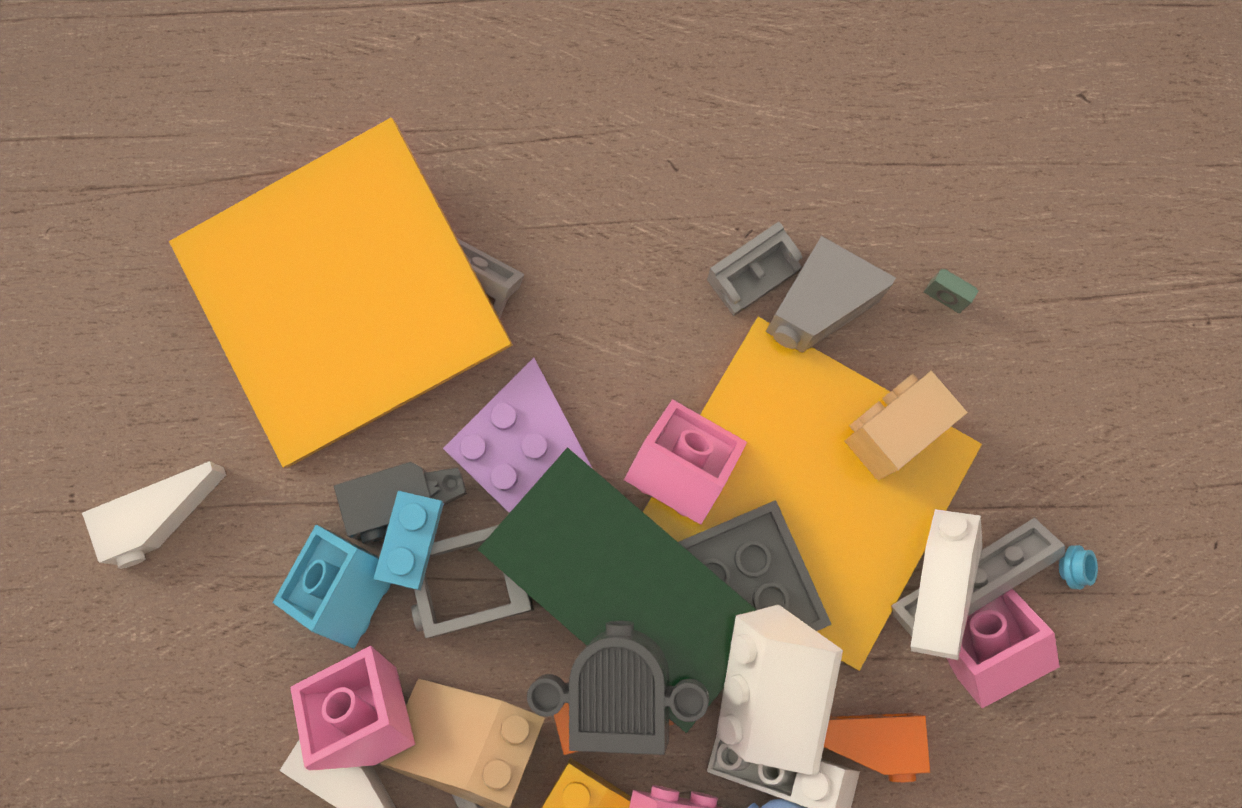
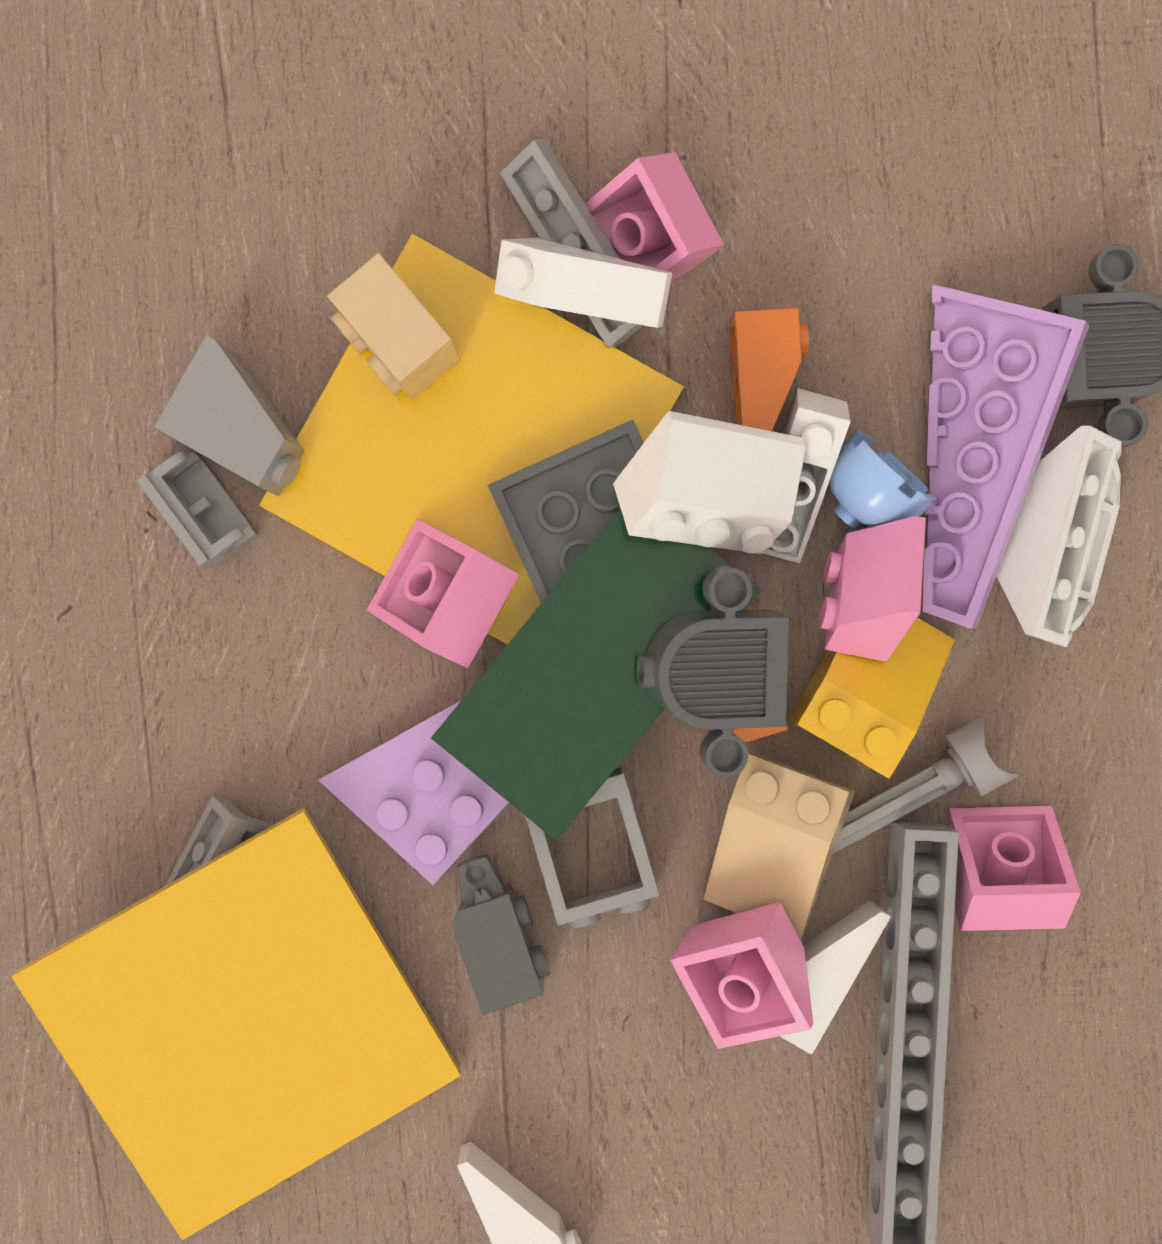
camera: 90 degrees left, 10 degrees up
medium azure slope [272,525,391,649] -> none
medium azure plate [374,491,444,591] -> none
sand green tile [924,269,979,314] -> none
medium azure plate [1059,545,1098,590] -> none

